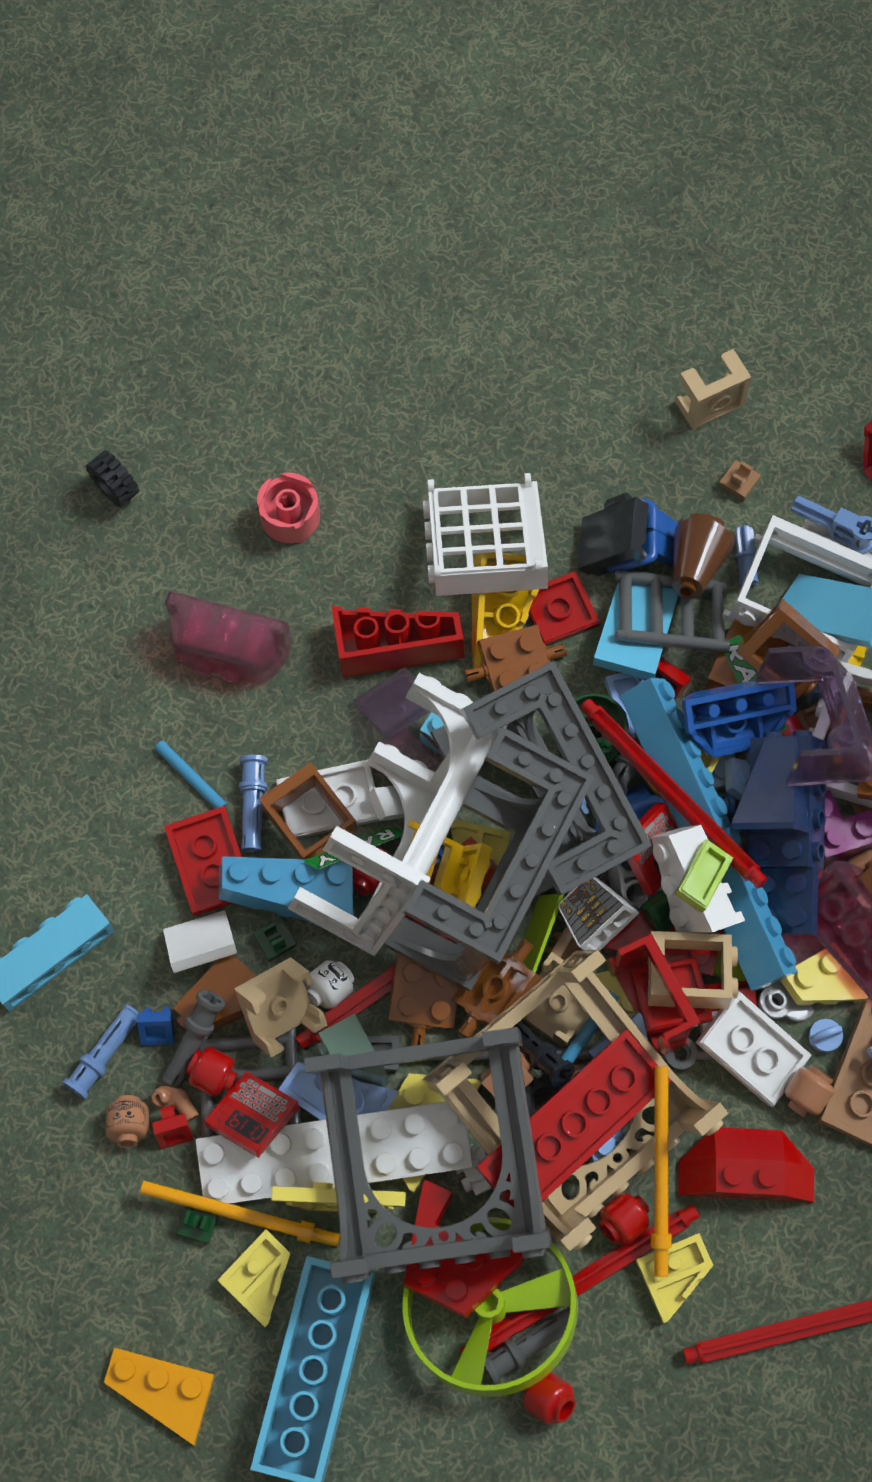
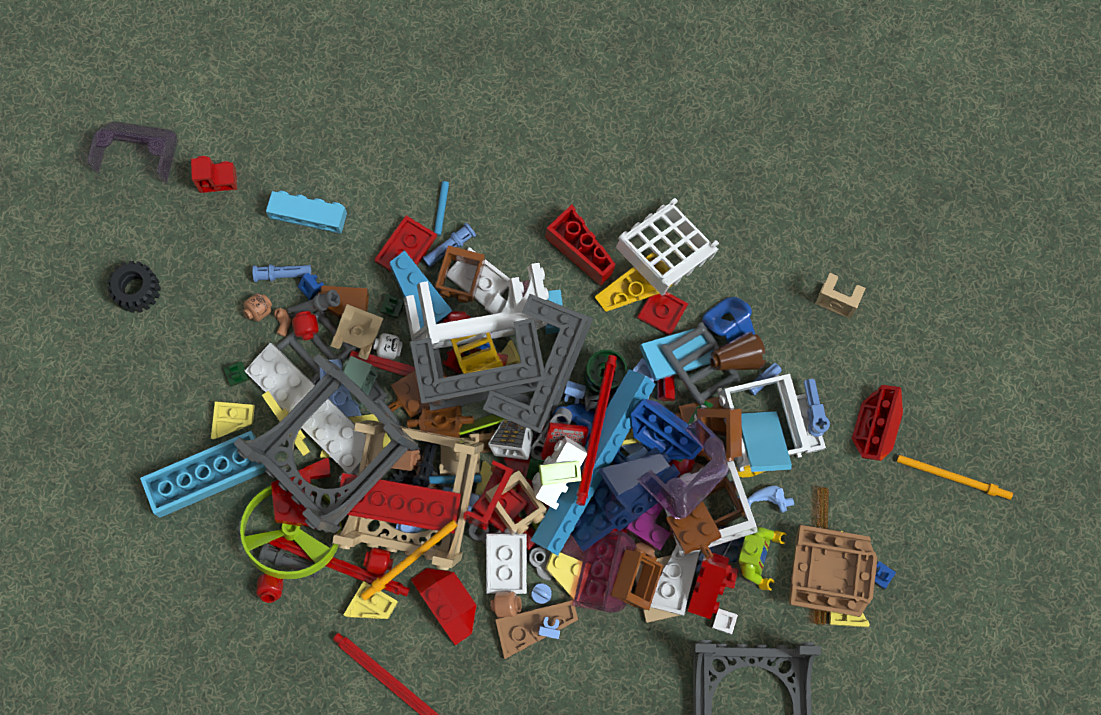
camera: 50 degrees right, 5 degrees up
black tyre [85,450,140,508] -> none
light orange wing [104,1348,215,1446] -> none
light orange bar [140,1180,340,1248] -> none
red tile [152,1105,194,1150] -> none
white tile [163,910,237,973] -> none
clear pink windscreen [165,591,292,685] -> none
red tile [204,1071,300,1158] -> none
coral brick [257,473,320,543] -> none
sticker [303,828,403,869] -> none
clear purple tile [353,667,430,740] -> none
dark orange plate [464,625,567,692] -> none
black piece [577,492,649,576] -> none
medium nougat tile [719,460,761,501] -> none

